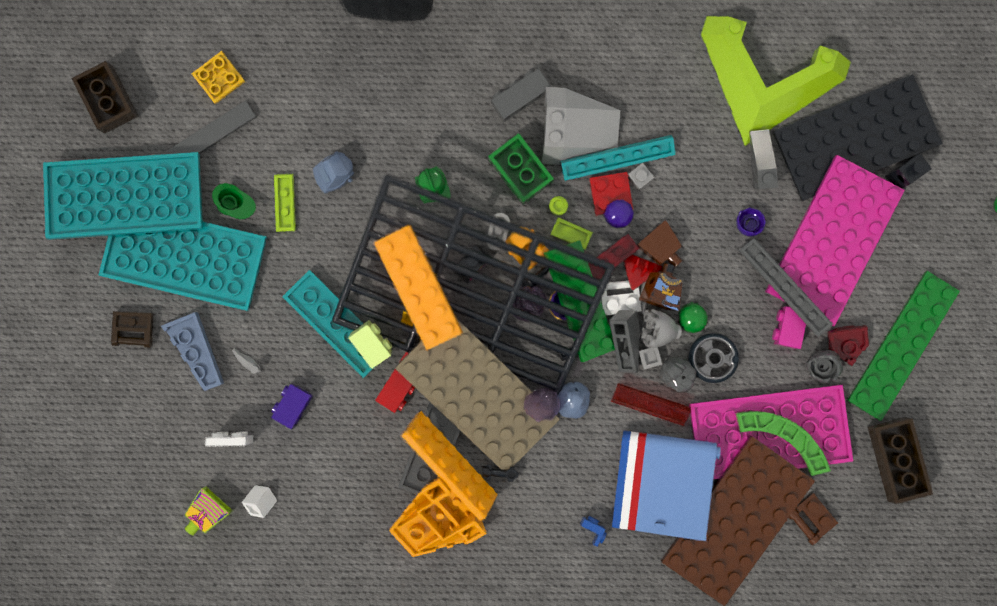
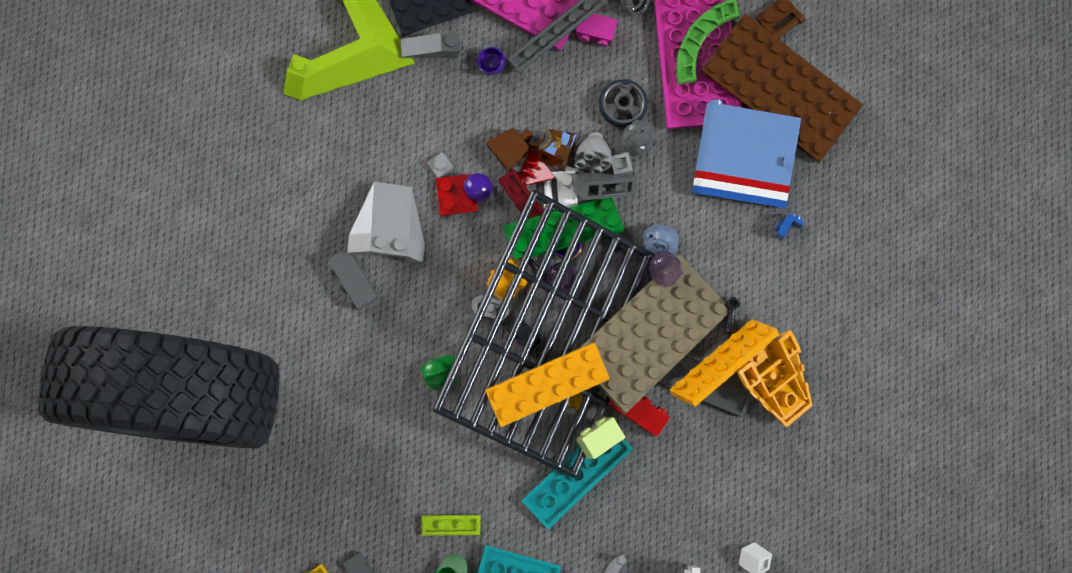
camera: 90 degrees left, 5 degrees down
dark purple brick [271,384,313,429] -> none
sand blue helmet [313,151,354,193] -> none
green brick [488,133,554,205] -> none
lime tile [549,196,568,216] -> none
lime tile [550,217,593,250] -> none
teal plate [560,135,676,181] -> none
clear red plate [611,383,691,426] -> none
green hair [678,302,708,333] -> none

